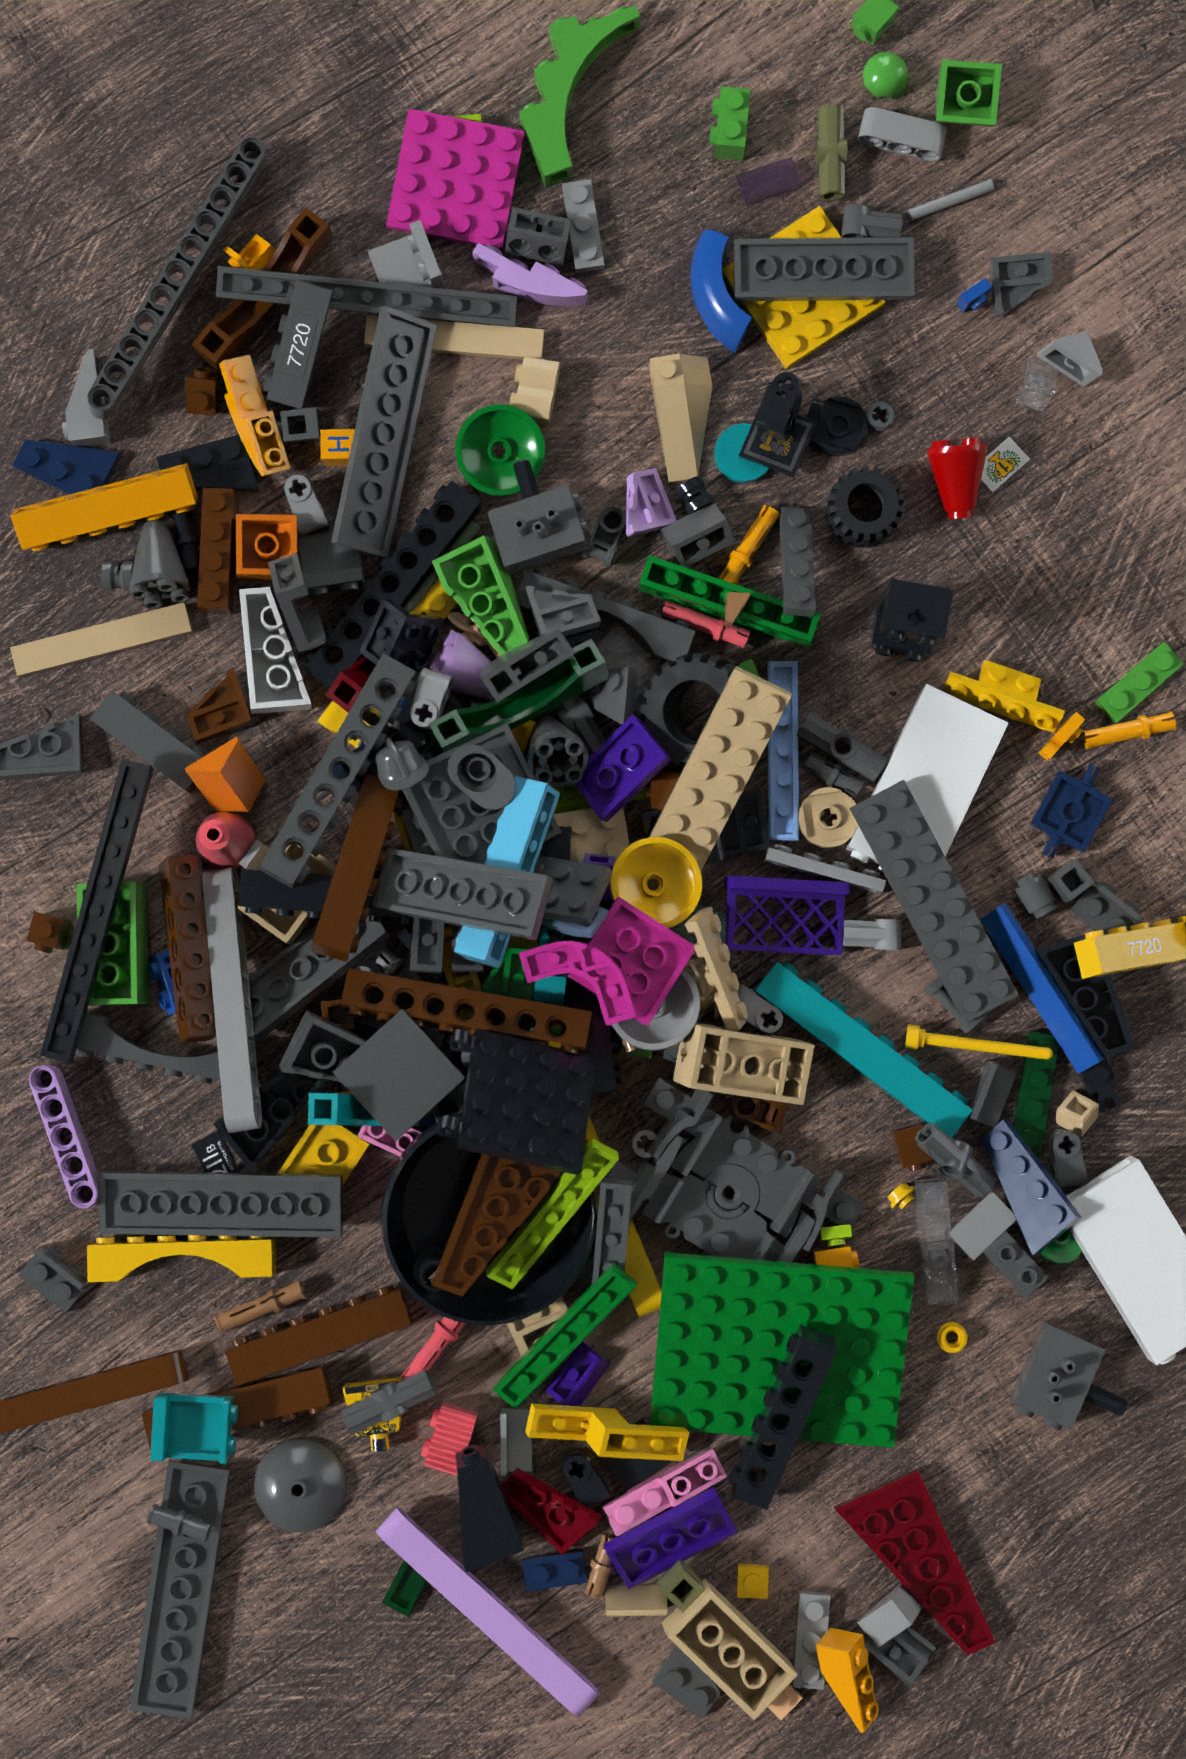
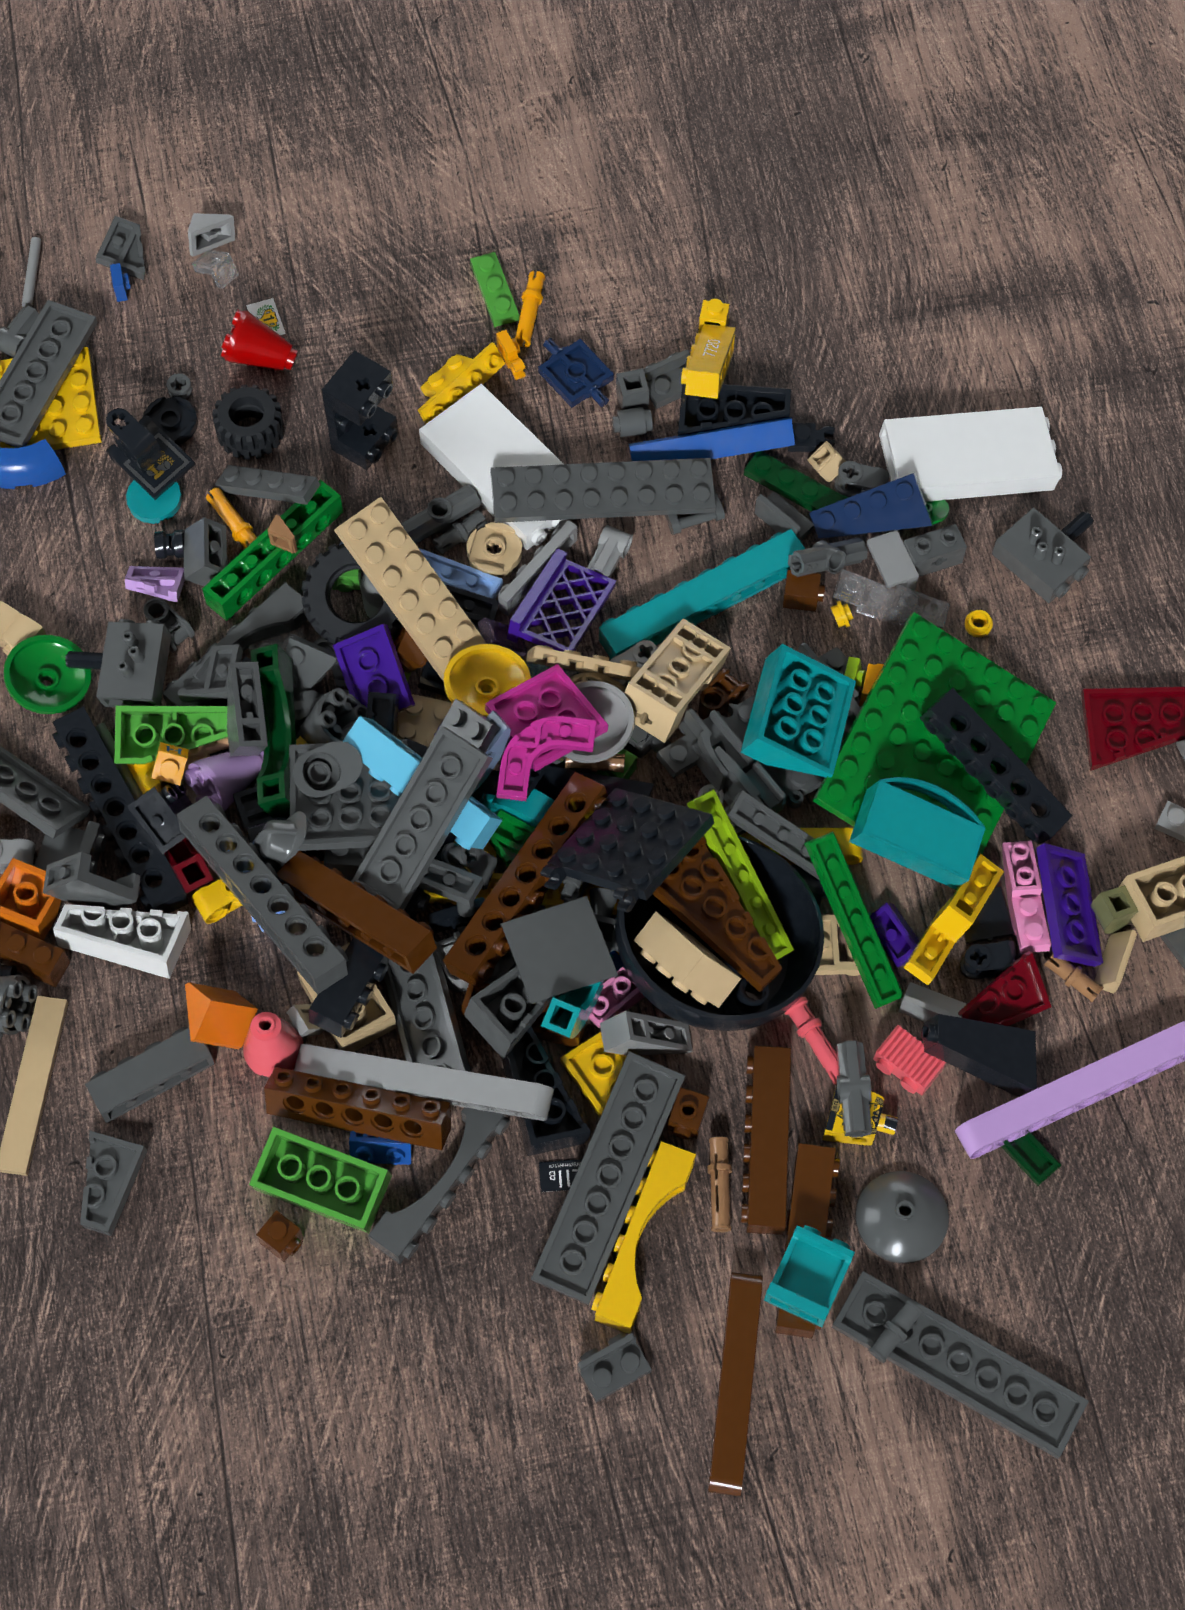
camera: 70 degrees left, 20 degrees down
lavender beam [29,1065,99,1209] -> none
black plate [40,759,154,1063] -> none
reddish brown wing [186,669,254,744] -> none
light grey piece [410,668,453,729] -> none
dark blue plate [522,1549,587,1592] -> none
tan wedge [649,354,712,484] -> none
coral pin [661,599,751,649] -> none
yellow plate [736,1564,769,1599] -> none
yellow piece [905,1024,1053,1060] -> none
none -> light orange brick [151,742,189,786]
none -> black plate [367,692,399,737]
none -> clear purple tile [478,618,528,658]
none -> light grey slope [600,1011,693,1056]
none -> tan brick [634,912,741,1008]
none -> reddish brown brick [668,1087,709,1139]
none -> teal slope [740,644,856,777]
none -> teal piece [849,777,985,889]

